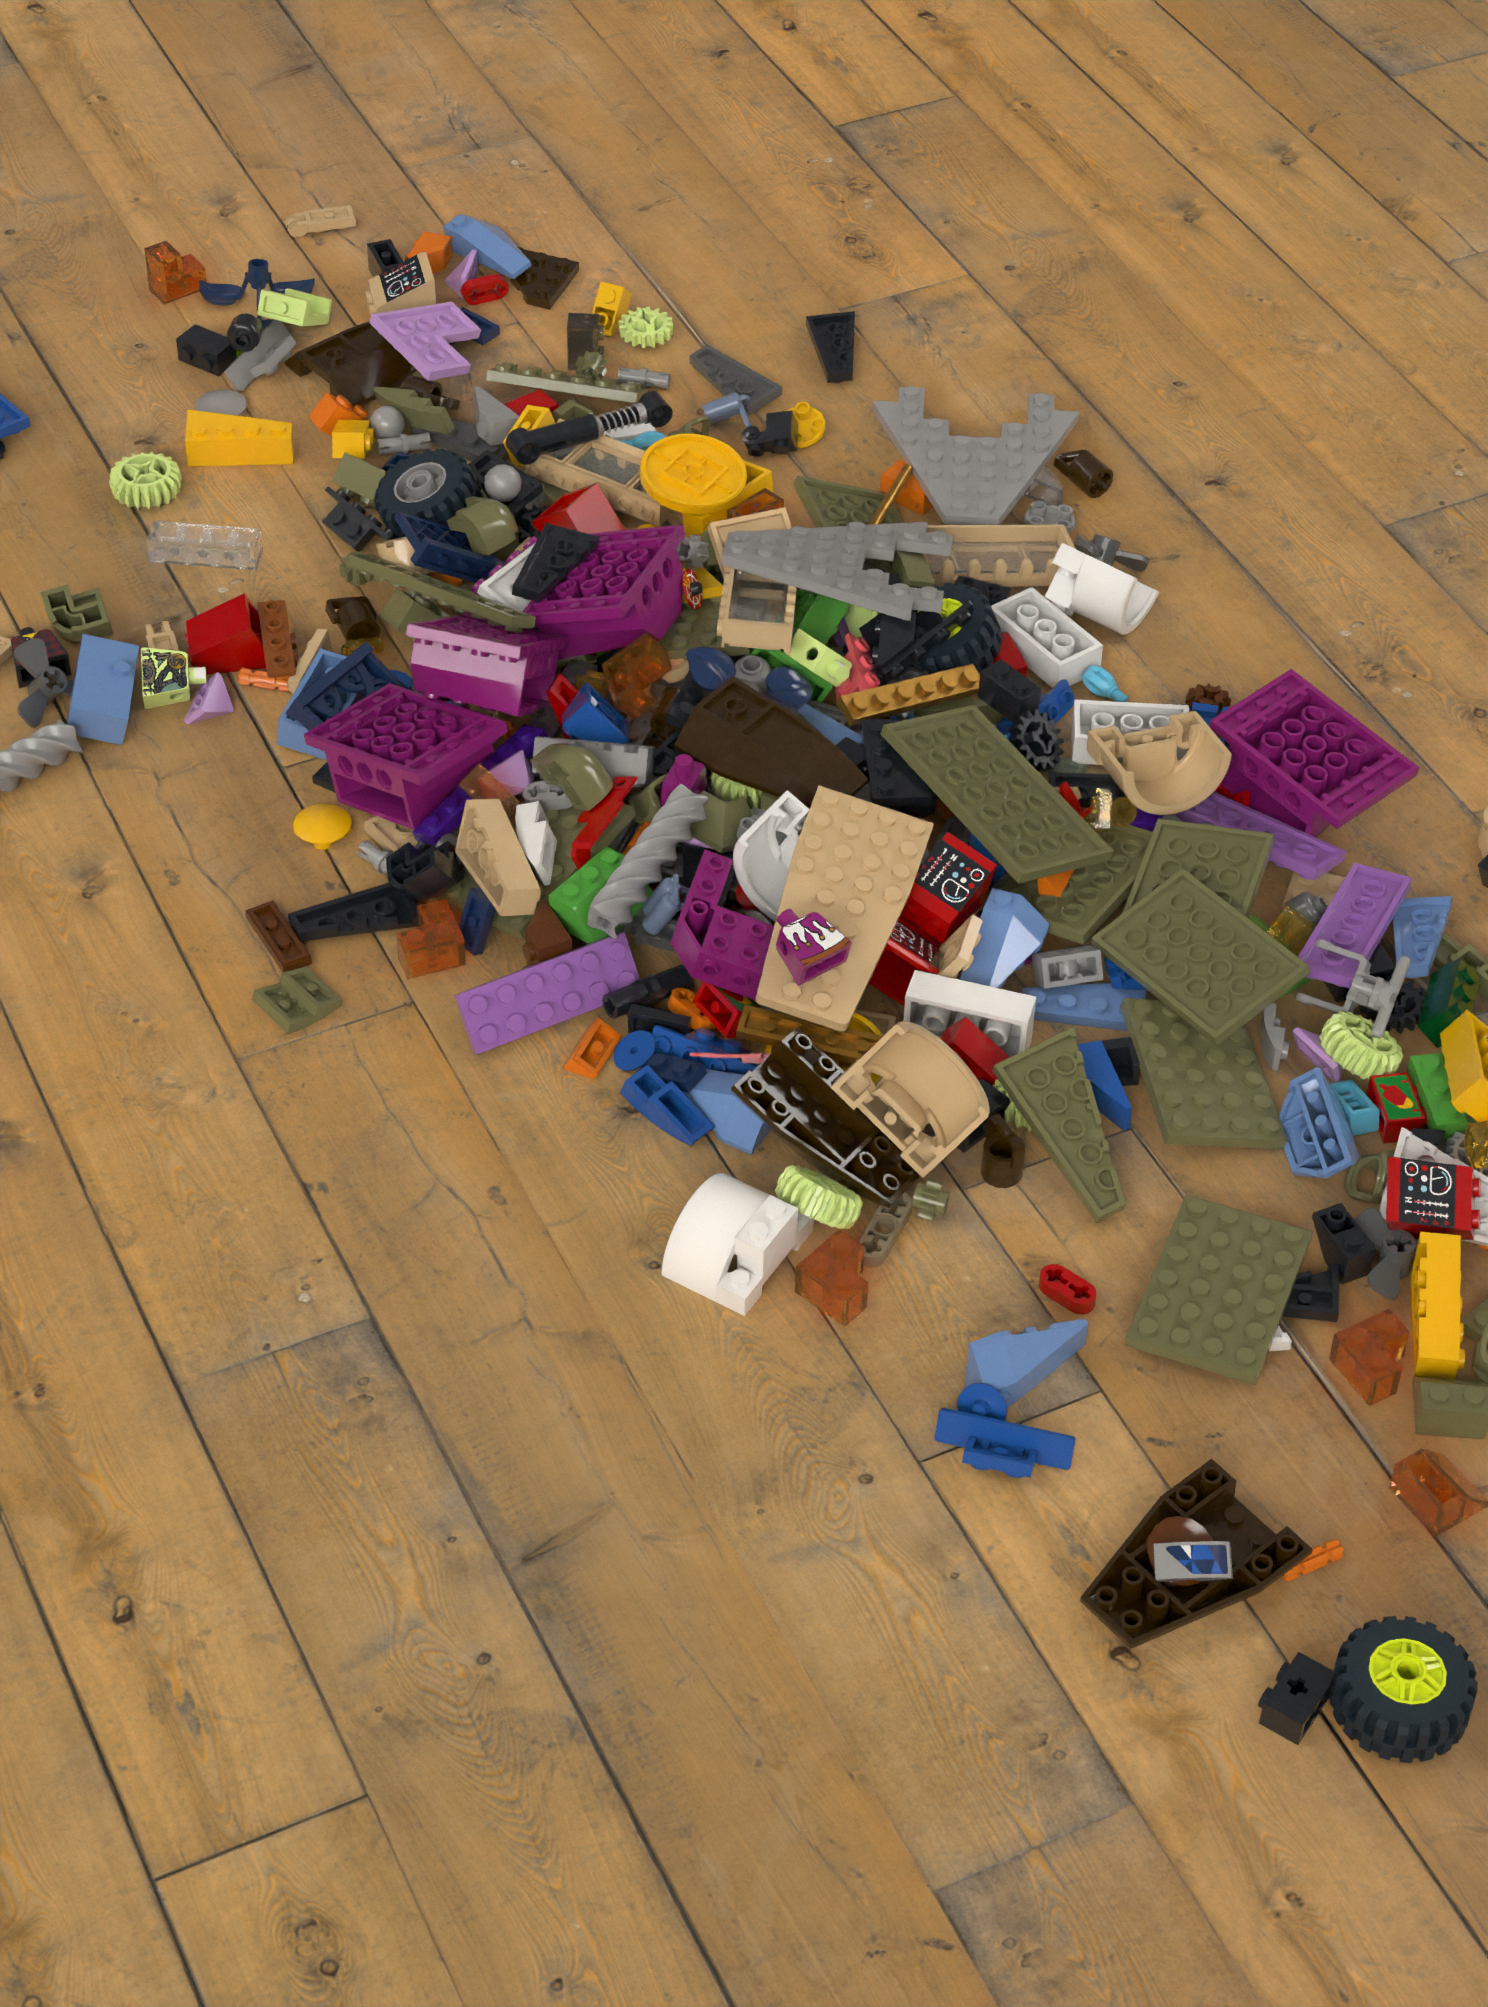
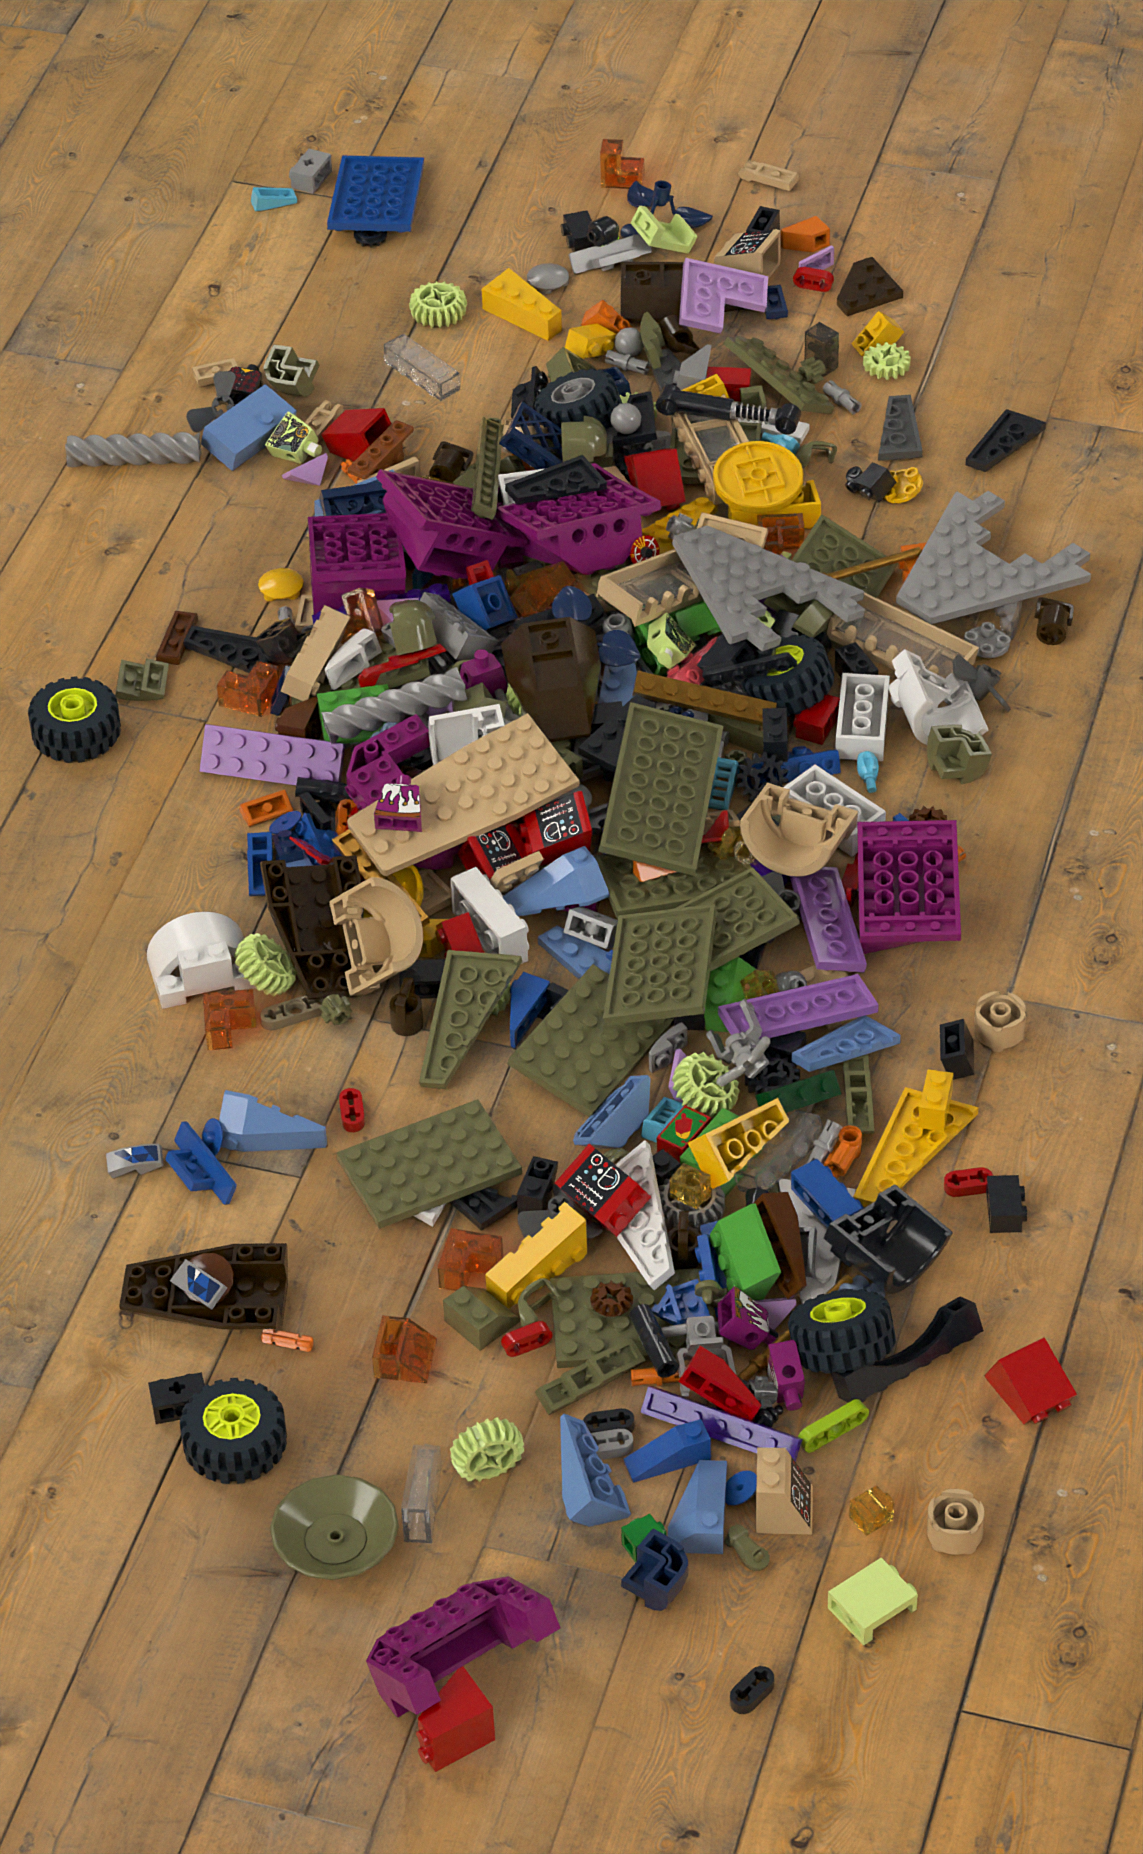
camera: 45 degrees right, 0 degrees up
medium blue wedge [443,214,532,279] -> none
sand blue piece [702,392,751,428] -> none
none -> black wheel [28,676,121,763]
none -> light grey slope [106,1144,164,1178]
none -> olive brick [927,724,992,784]

